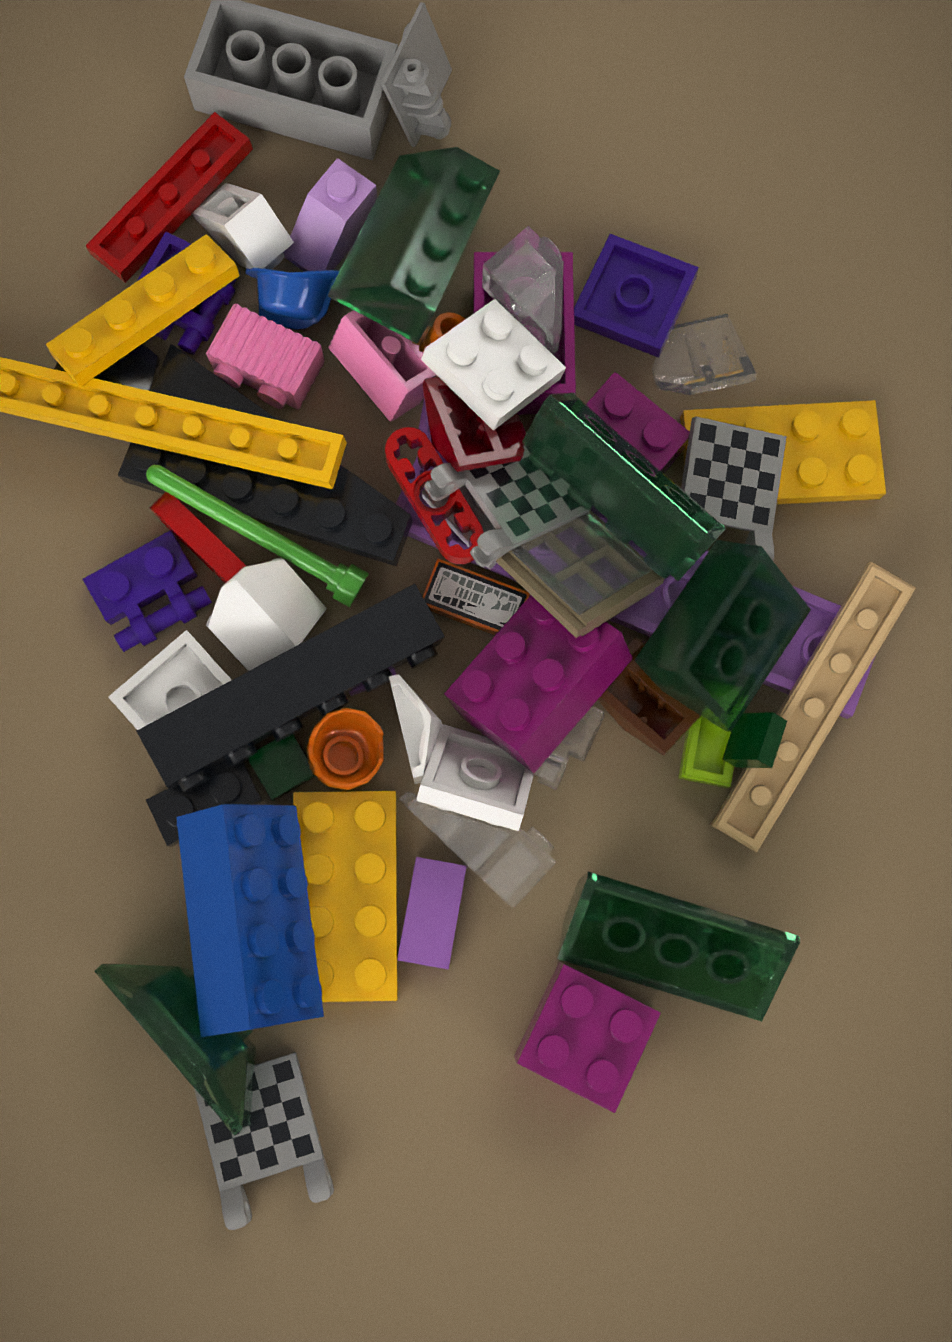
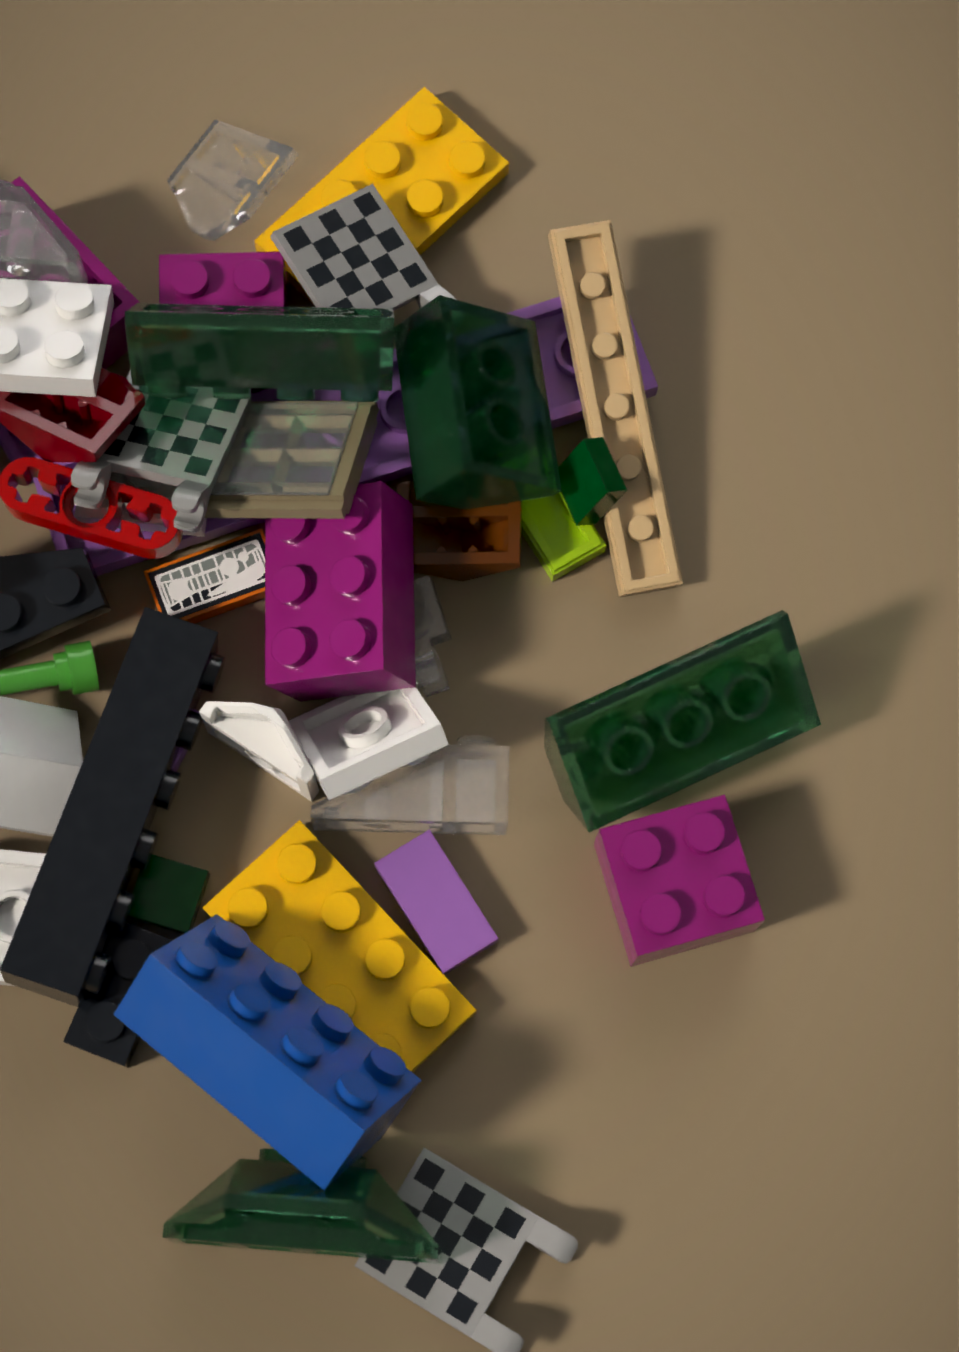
camera: 40 degrees left, 5 degrees down
orange hair [306,708,384,791] -> none
dark purple plate [574,234,699,358] -> none

